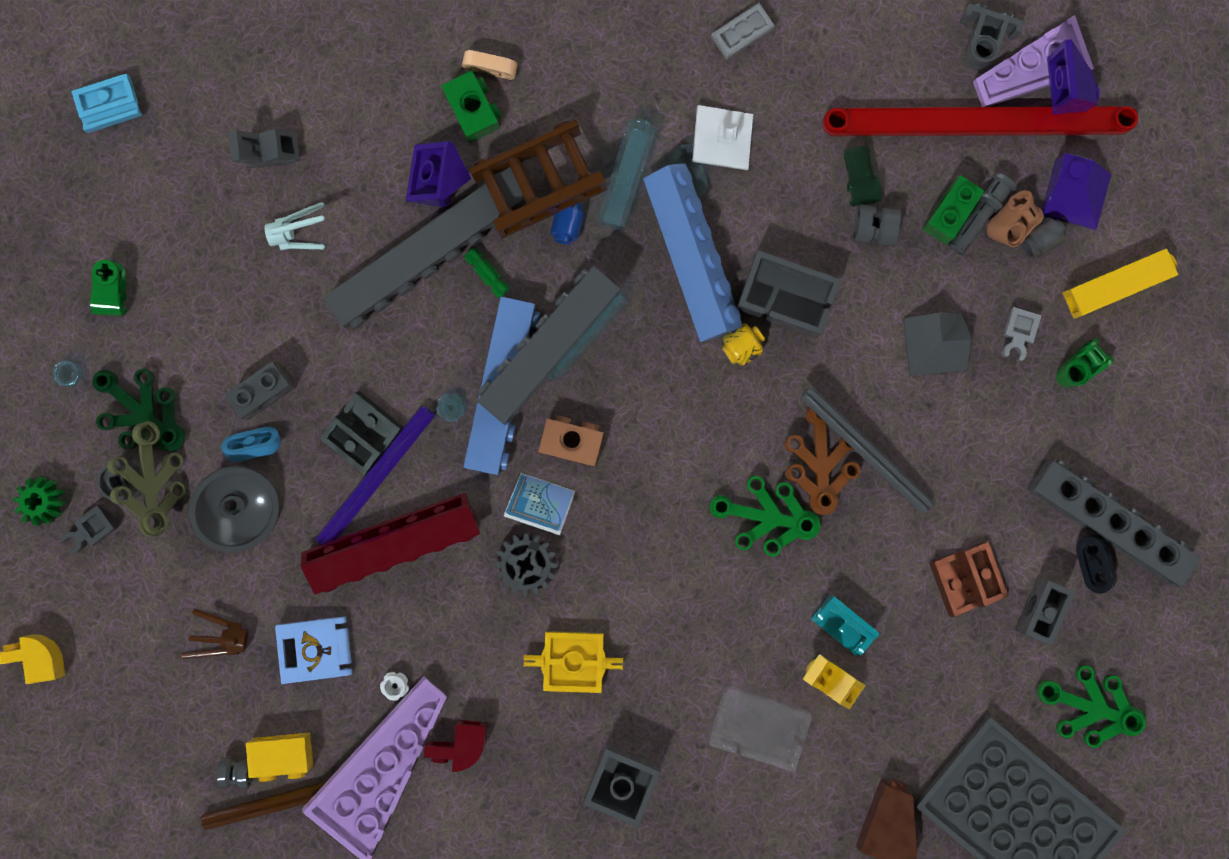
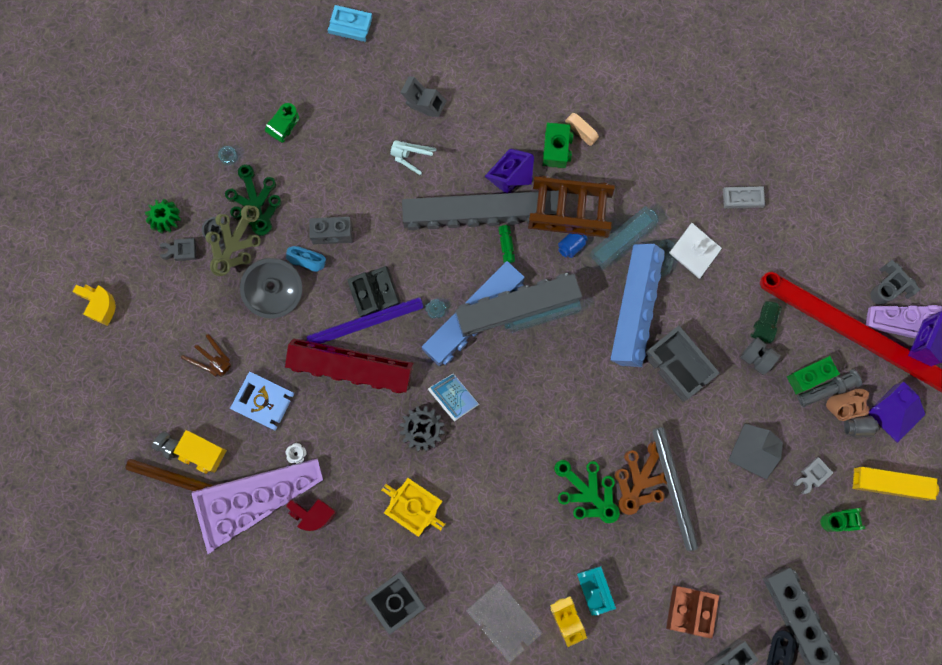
camera: 30 degrees right, 10 degrees down
nougat brick [538,415,604,467] -> none
yellow head [721,323,765,366] -> none

